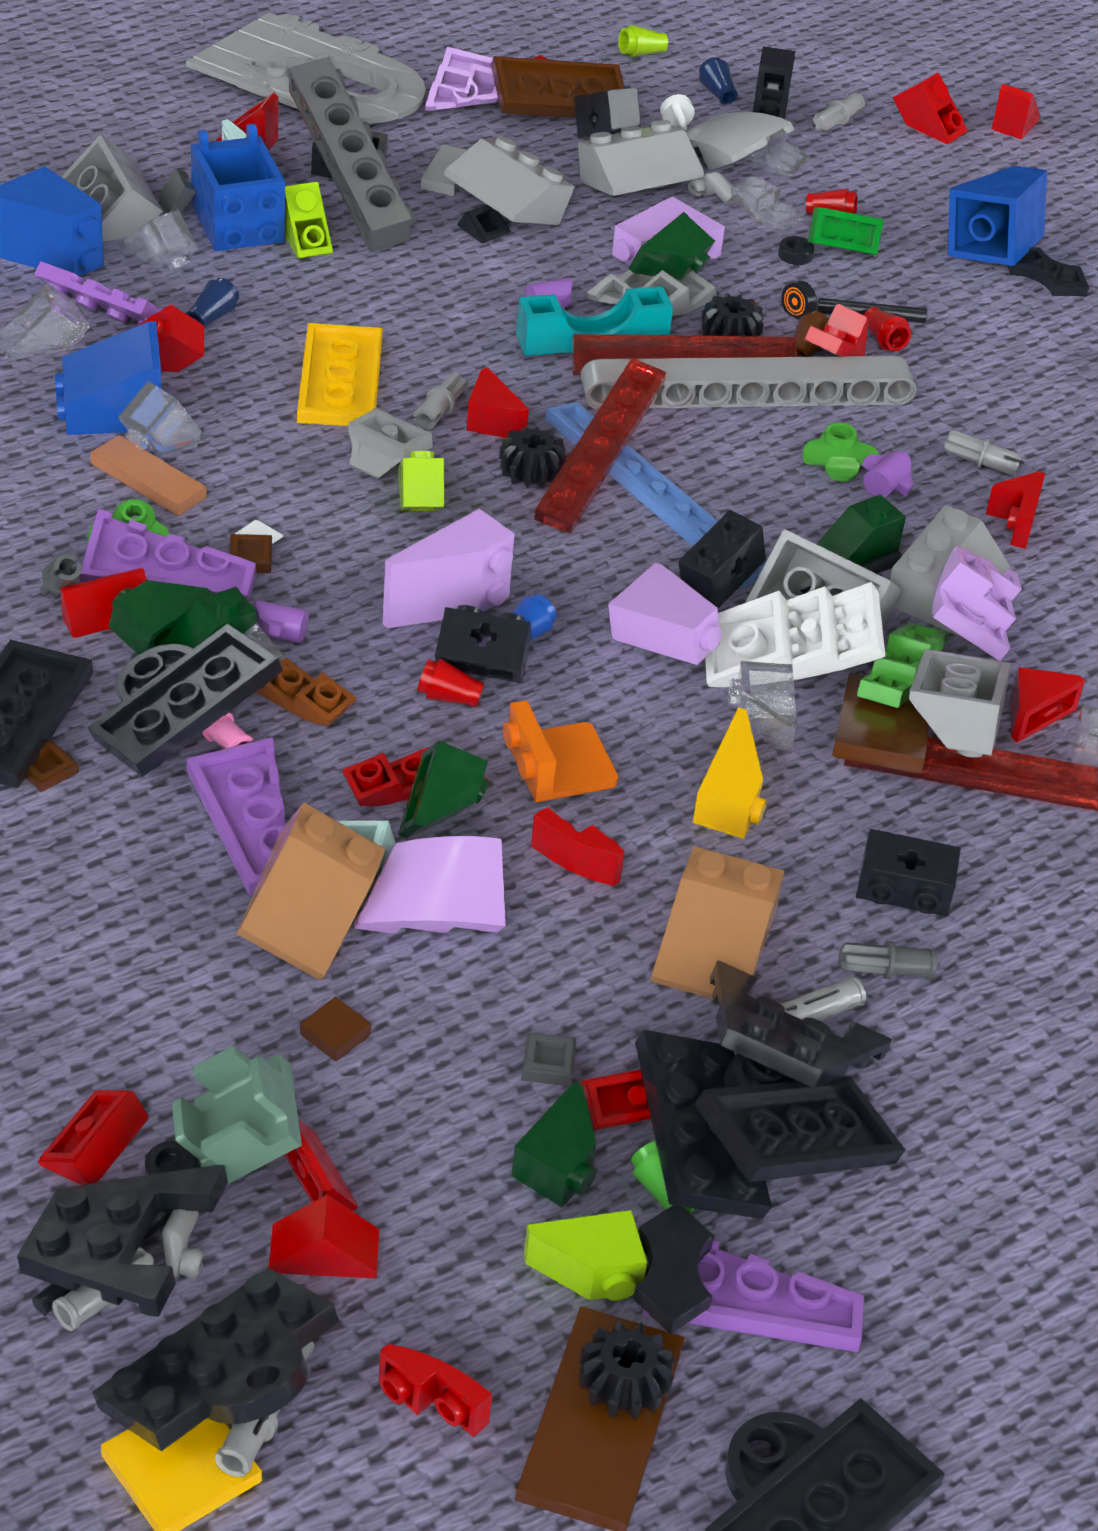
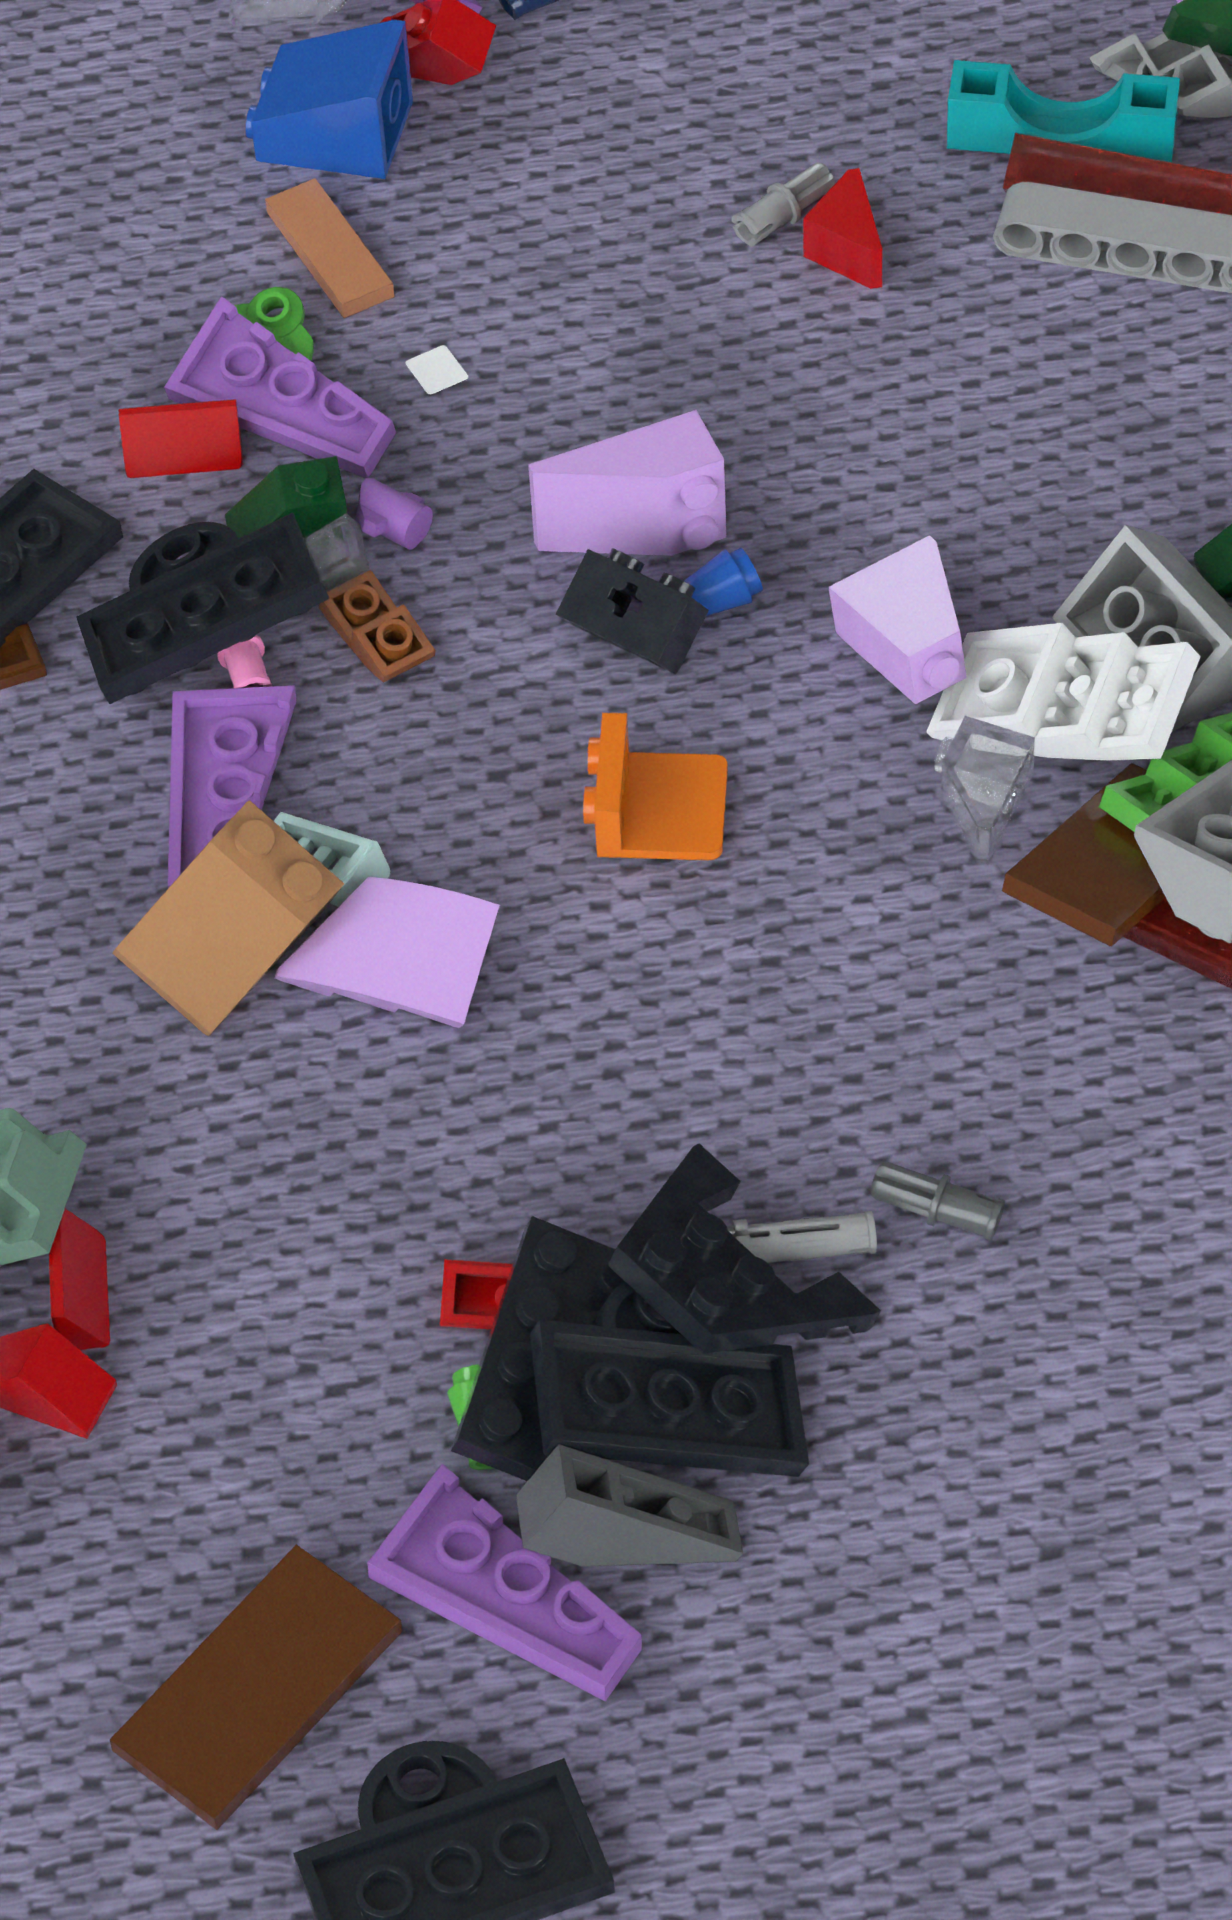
camera: 30 degrees right, 10 degrees up
dark grey axle [40,553,82,599] -> none
dark green slope [108,580,213,655] -> none
clear slope [118,381,206,455] -> none
reddish brown tile [229,534,272,573] -> none
yellow tile [297,323,383,426] -> none
reddish brown tile [300,996,371,1061] -> none
red slope [342,747,429,806] -> none
light grey slope [348,408,433,479] -> none
red slope [379,1344,492,1437] -> none
lime slope [398,451,444,511] -> none
dark green slope [398,741,488,838] -> none
red cone [417,658,485,708] -> none
black gear [499,426,567,489] -> none
dark green slope [511,1081,597,1208] -> none
dark grey tile [522,1032,577,1086] -> none
lime slope [523,1210,647,1301] -> none
medium lavender piece [525,278,572,309] -> none
red slope [531,807,625,886] -> none
clear red plate [534,358,667,534] -> none
medium blue tile [545,402,766,588] -> none
black gear [579,1320,674,1421] -> none
black tile [633,1205,714,1334] -> none
medium nougat slope [650,846,785,999] -> none
black brick [678,510,766,610] -> none
yellow slope [693,707,767,839] -> none
black brick [856,829,961,917] -> none
none -> dark grey slope [516,1444,743,1567]

